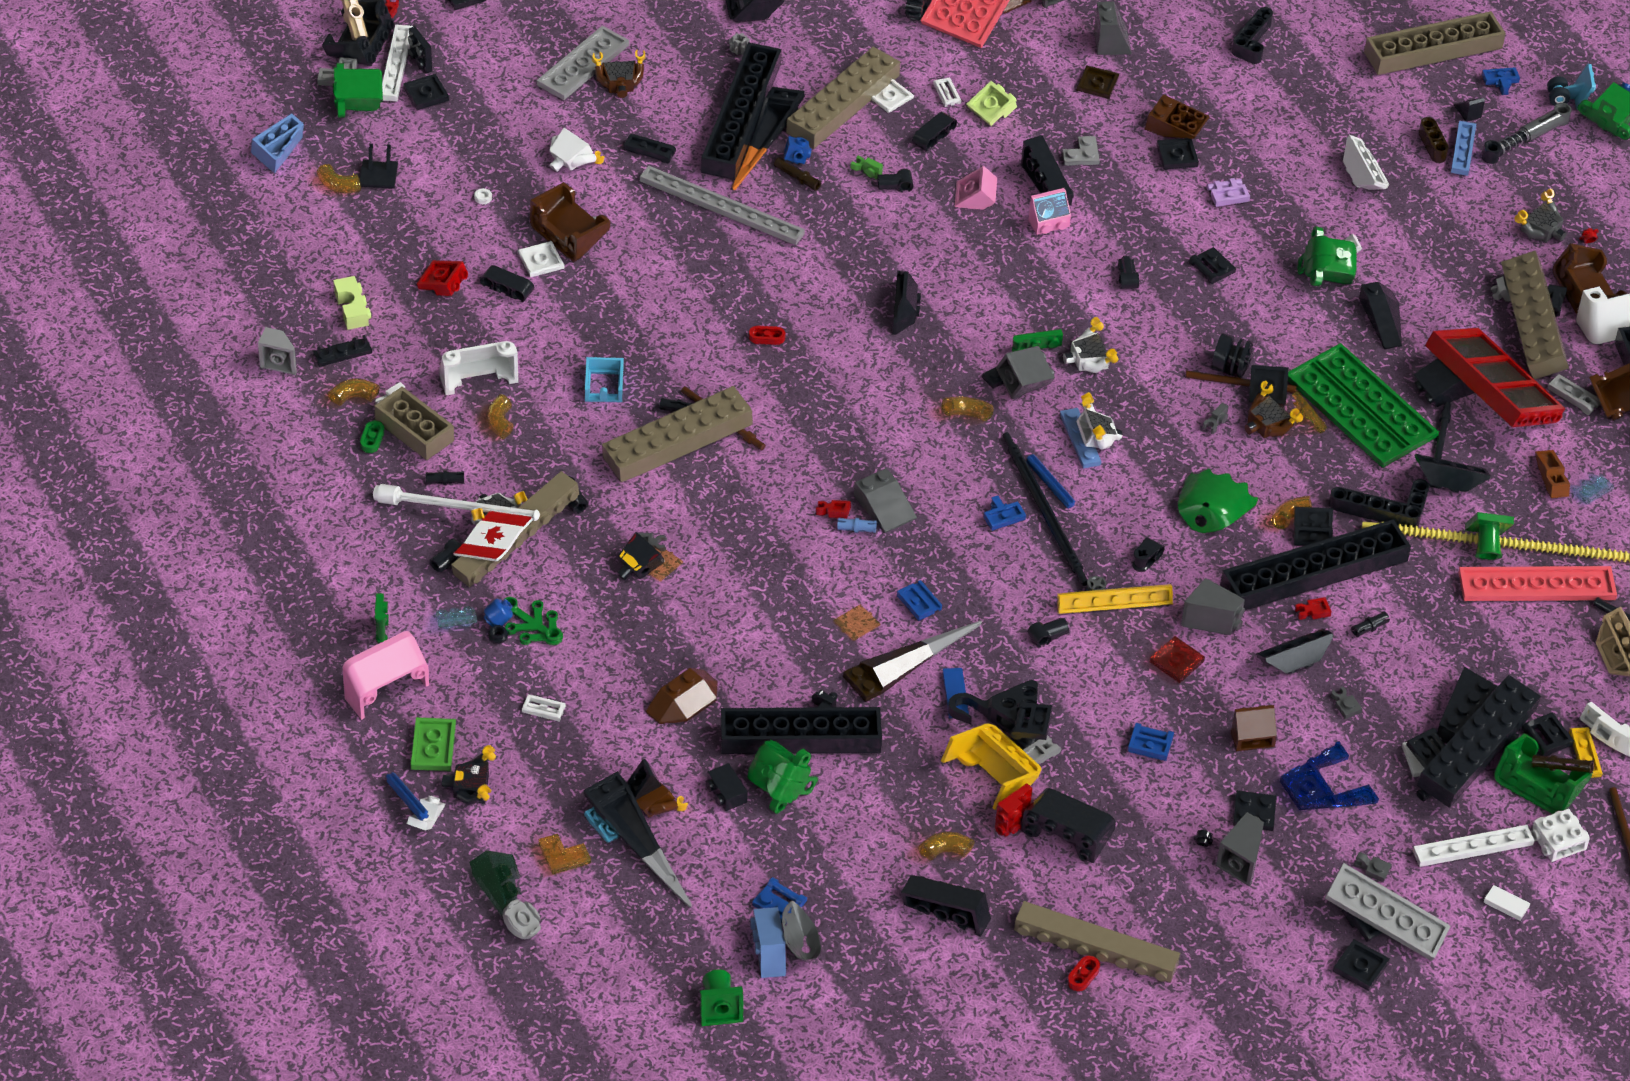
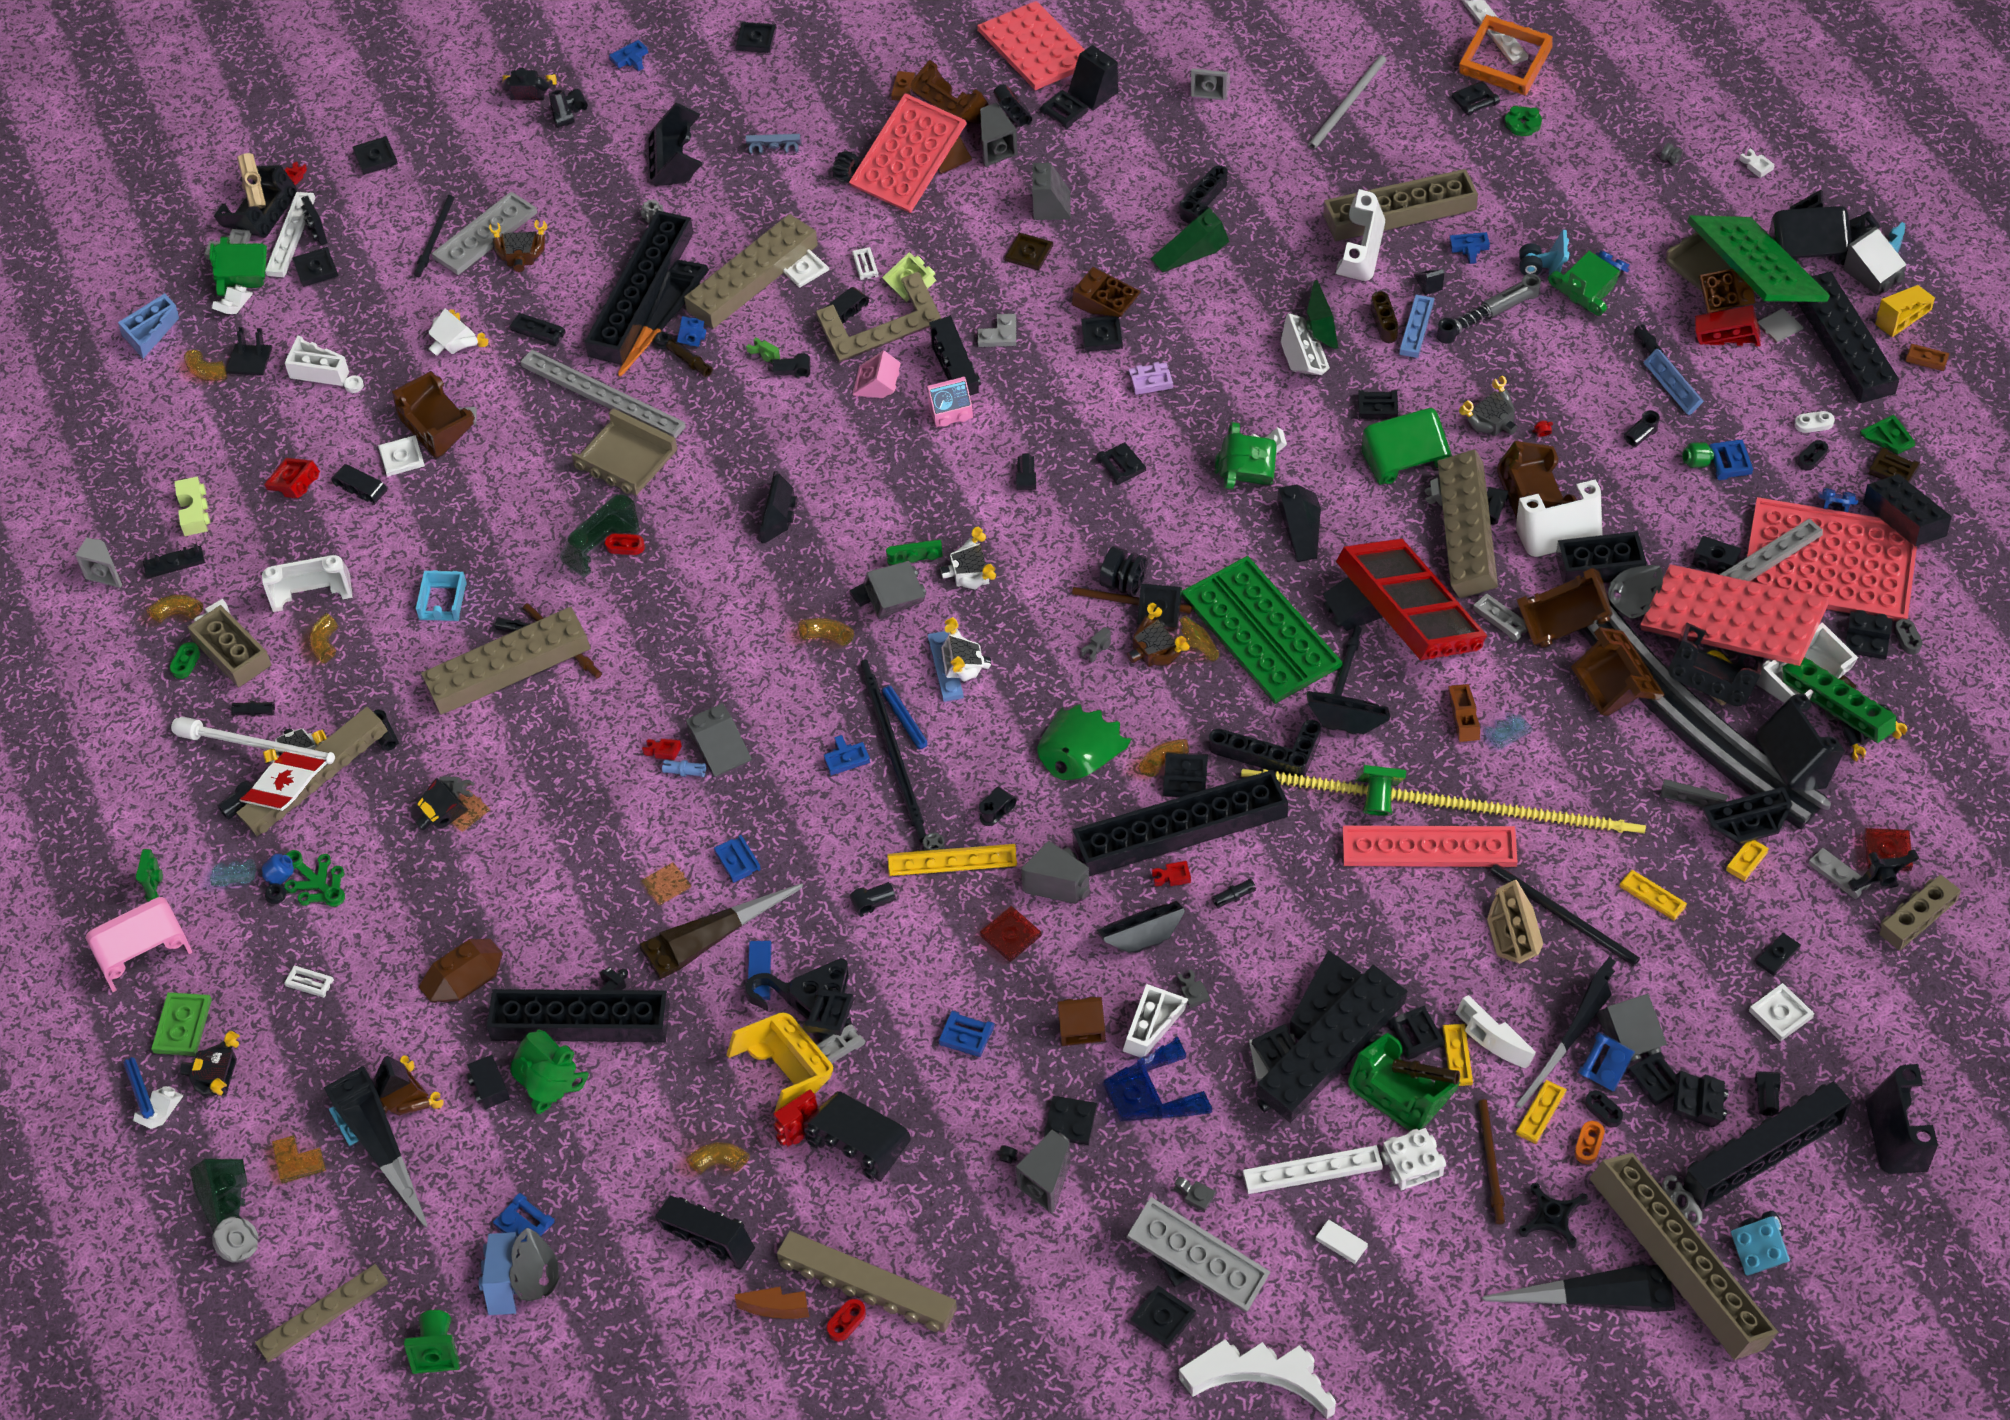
camera: 10 degrees right, 5 degrees up
none -> white slope [212,285,253,314]
none -> dark tan plate [255,1264,389,1362]
none -> white wedge [285,335,349,386]
none -> black bar [414,195,454,277]
none -> clear green windscreen [560,494,640,578]
none -> dark tan panel [572,408,678,496]
none -> black plate [654,332,672,349]
none -> dark orange slope [734,1286,809,1319]
none -> dark tan plate [816,271,941,362]
none -> white wedge [1123,984,1188,1059]
none -> dark green wedge [1151,208,1230,273]
none -> white arch [1179,1339,1336,1419]
none -> dark green wedge [1305,280,1338,349]
none -> white windscreen [1335,189,1385,281]
none -> black plate [1358,390,1398,419]
none -> green windscreen [1361,408,1452,485]

